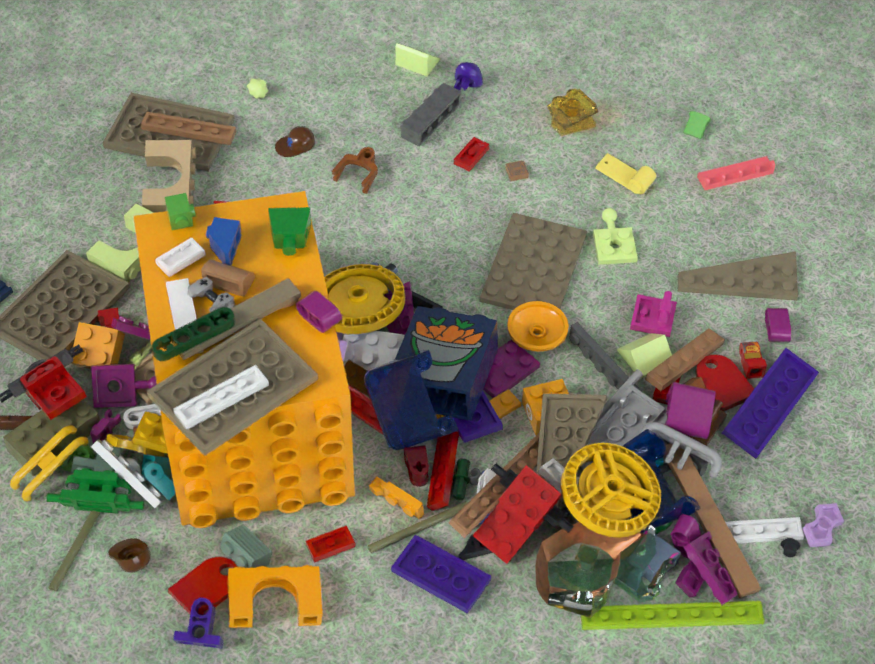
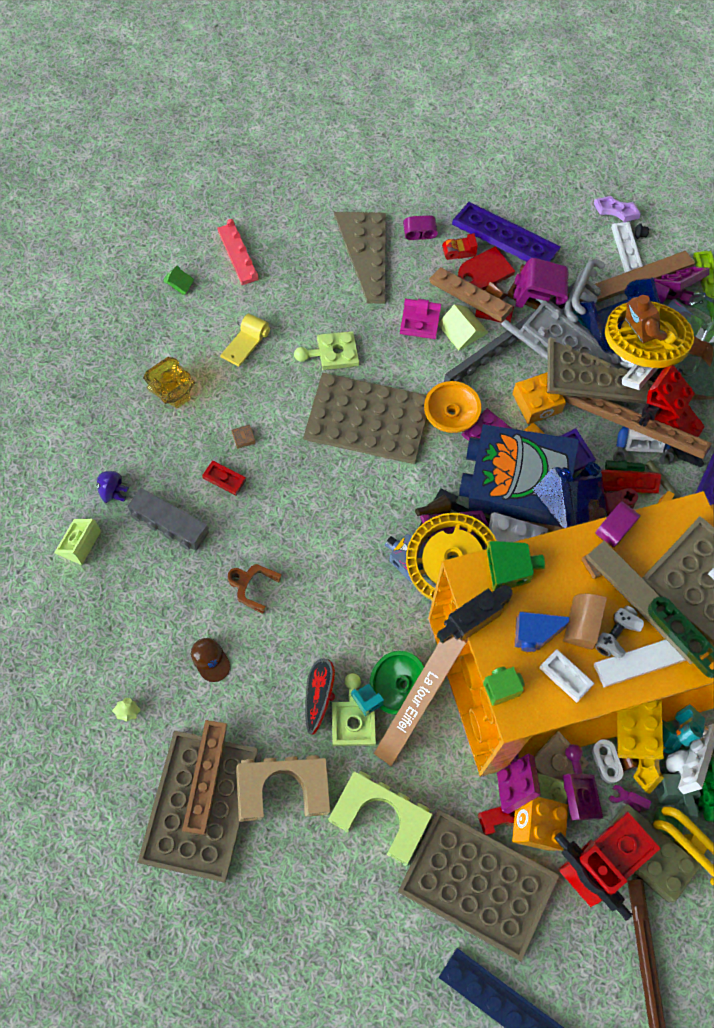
camera: 95 degrees left, 15 degrees up
none -> dark brown cone [415,495,452,516]
none -> black hinge [437,585,513,644]
none -> dark orange torso [625,295,678,345]

